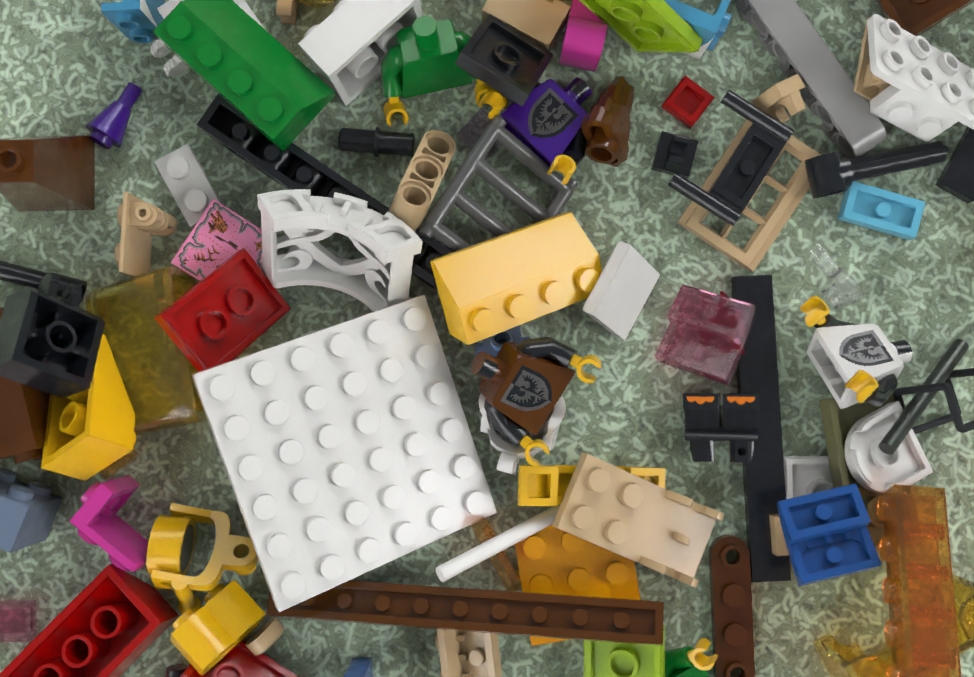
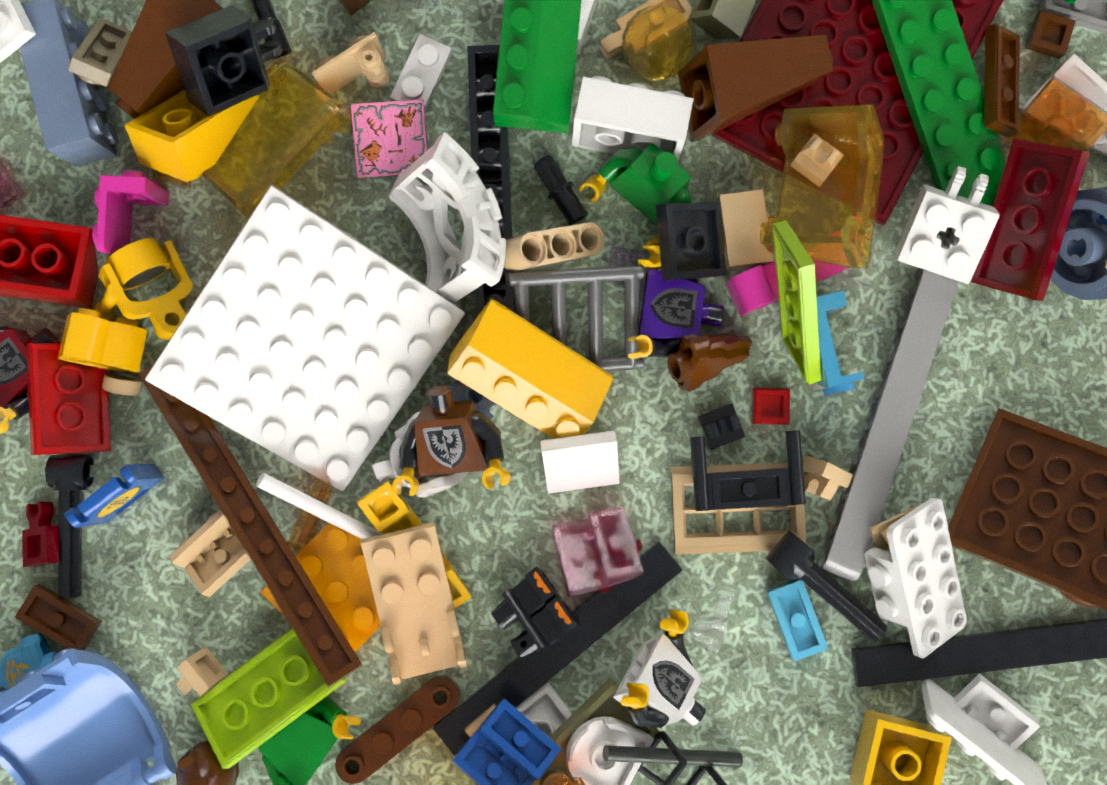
camera: 55 degrees right, 0 degrees up
red tile [154,248,291,372] -> none

